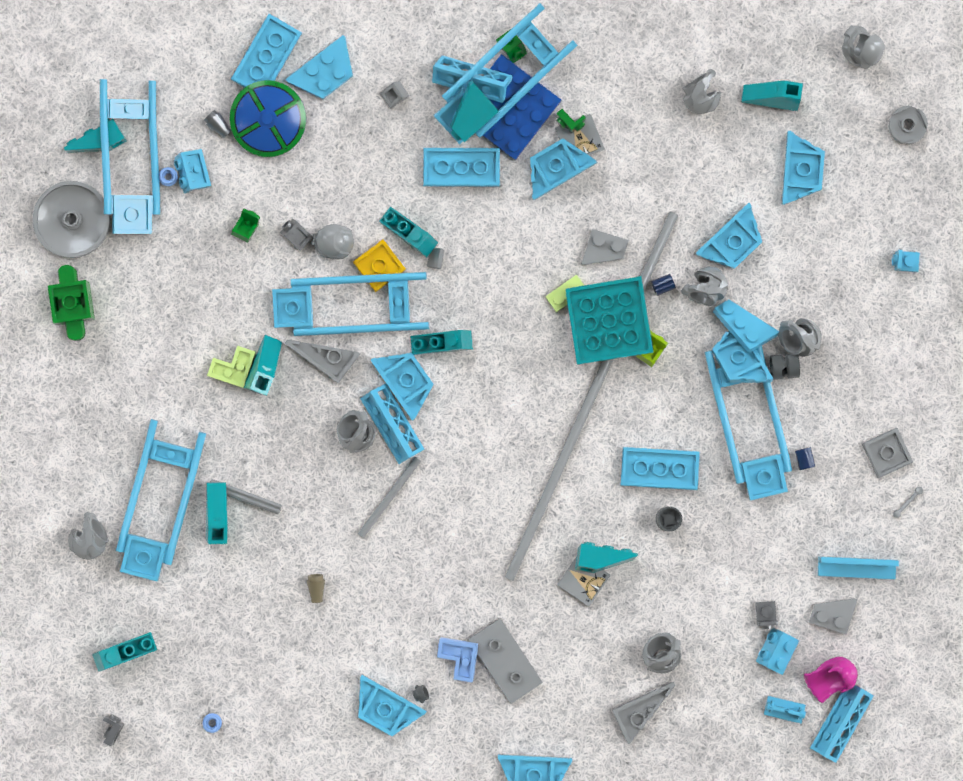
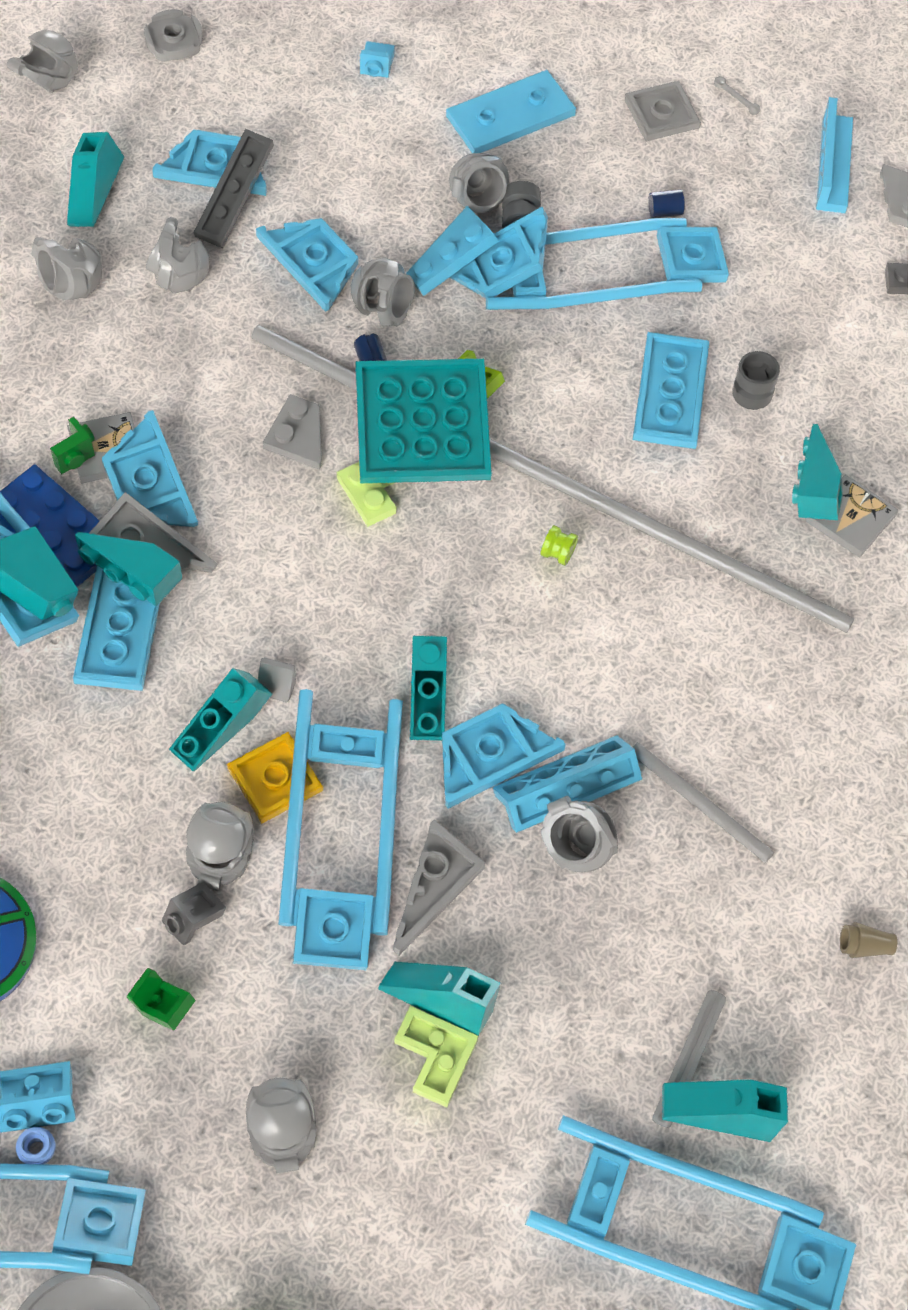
camera: 90 degrees left, 25 degrees down
none -> teal slope [75,532,183,606]
none -> light grey wing [89,492,217,573]
none -> light grey helmet [146,217,209,294]
none -> dark grey plate [194,129,274,248]
none -> light grey helmet [246,1078,316,1174]
none -> medium azure plate [446,70,576,153]
none -> lime wheel [540,525,578,566]

